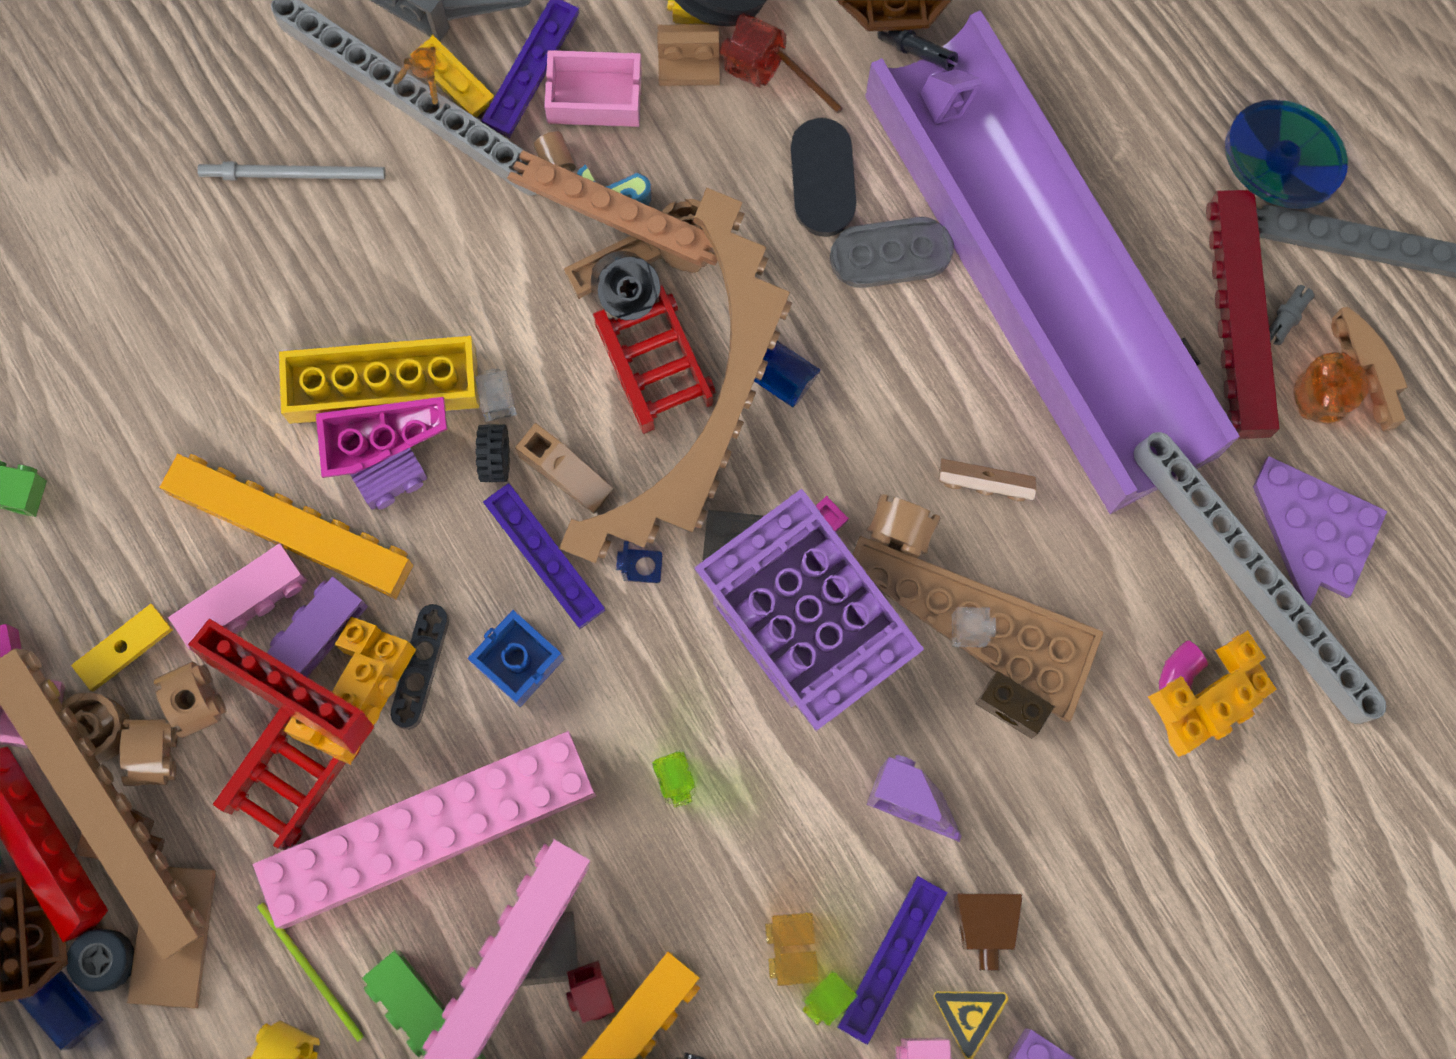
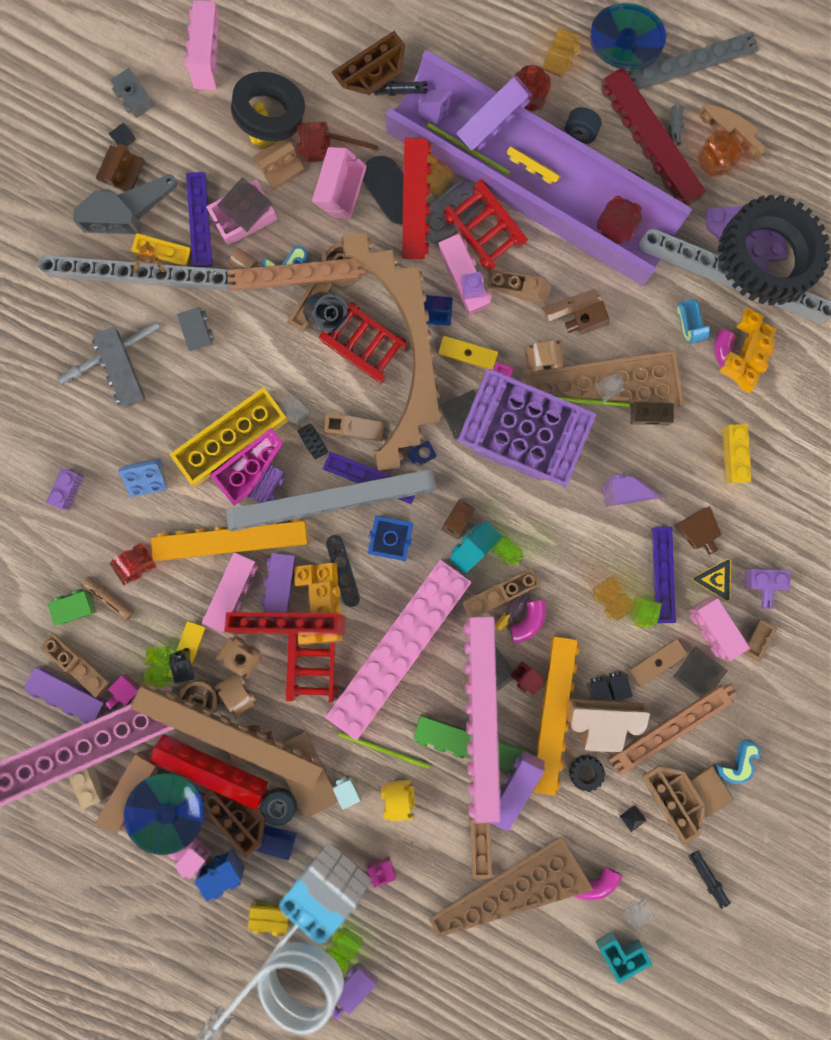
camera: 30 degrees left, 10 degrees up
none -> medium lavender brick [46,467,85,511]
none -> medium nougat pin [80,576,134,621]
none -> flat silver brick [92,326,146,408]
none -> clear red brick [109,543,157,586]
none -> medium blue bracket [119,458,167,497]
none -> clear neon green piece [144,646,171,688]
none -> black bracket [169,650,195,683]
none -> dark grey brick [177,307,215,351]
none -> clear smoke plate [217,177,272,232]
none -> light grey beam [226,470,437,531]
none -> bright pink piece [312,147,367,219]
none -> light aqua brick [332,776,361,810]
none -> red brick [402,137,432,259]
none -> lime axle [427,123,510,176]
none -> clear yellow piece [427,154,453,197]
none -> bright pink brick [438,234,492,316]
none -> yellow tile [438,336,498,370]
none -> reddish brown torso [441,499,476,539]
none -> red fence [443,179,528,272]
none -> teal brick [448,520,502,575]
none -> medium lavender brick [456,76,533,151]
none -> medium lavender brick [461,272,484,300]
none -> medium nougat slope [462,568,540,618]
none -> medium nougat slope [488,270,551,304]
none -> piece [496,593,531,630]
none -> yellow tile [507,146,562,184]
none -> dark pink cylinder [510,600,546,644]
none -> clear red brick [515,65,551,111]
none -> clear yellow piece [542,27,580,78]
none -> lime axle [553,395,630,407]
none -> black wheel [564,107,602,144]
none -> reddish brown torso [564,301,610,334]
none -> clear red brick [597,196,642,244]
none -> dark azure animal [677,299,710,344]
none -> black tyre [718,195,831,305]
none -> yellow brick [722,424,752,484]

